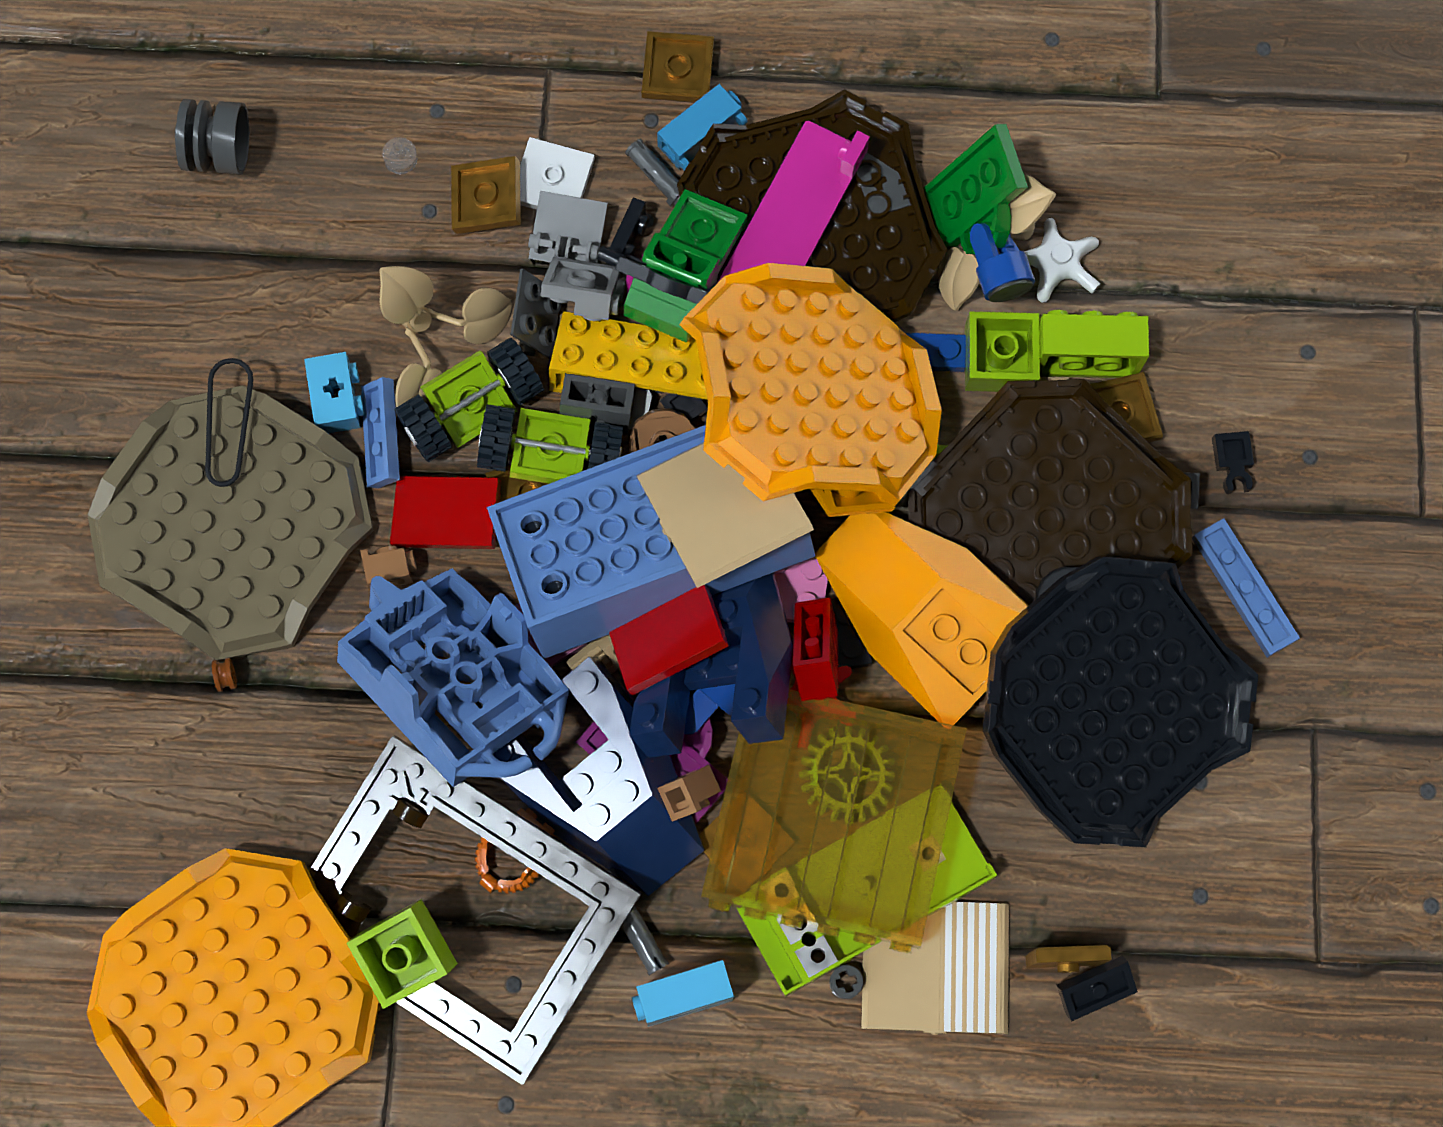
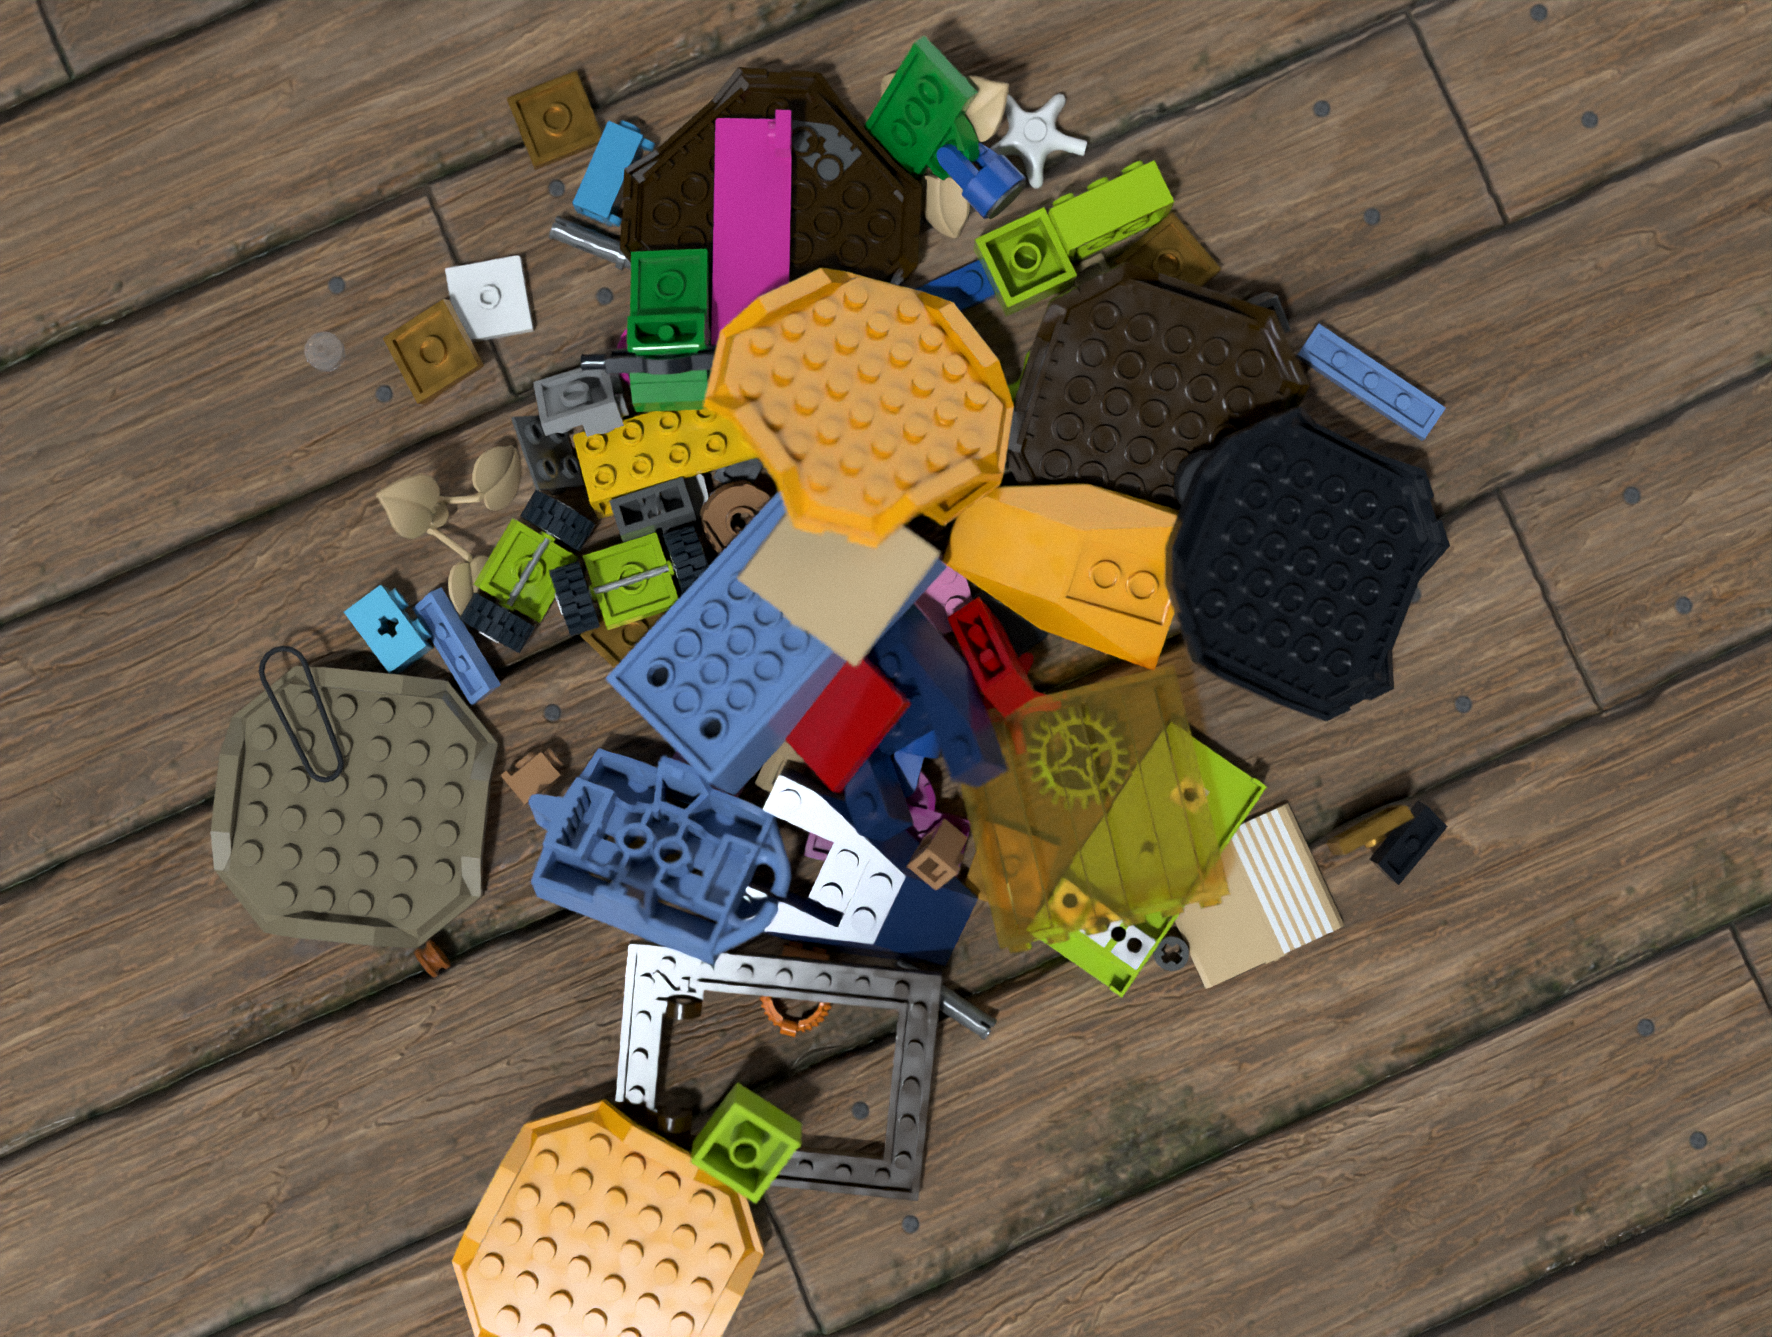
camera: 20 degrees left, 10 degrees up
dark grey wheel [175,99,250,174] -> none
red tile [390,476,501,549] -> none
light grey hinge [528,191,608,263] -> none
black plate [606,197,649,266] -> none
medium azure brick [631,960,734,1027] -> none
black plate [1212,431,1254,494] -> none

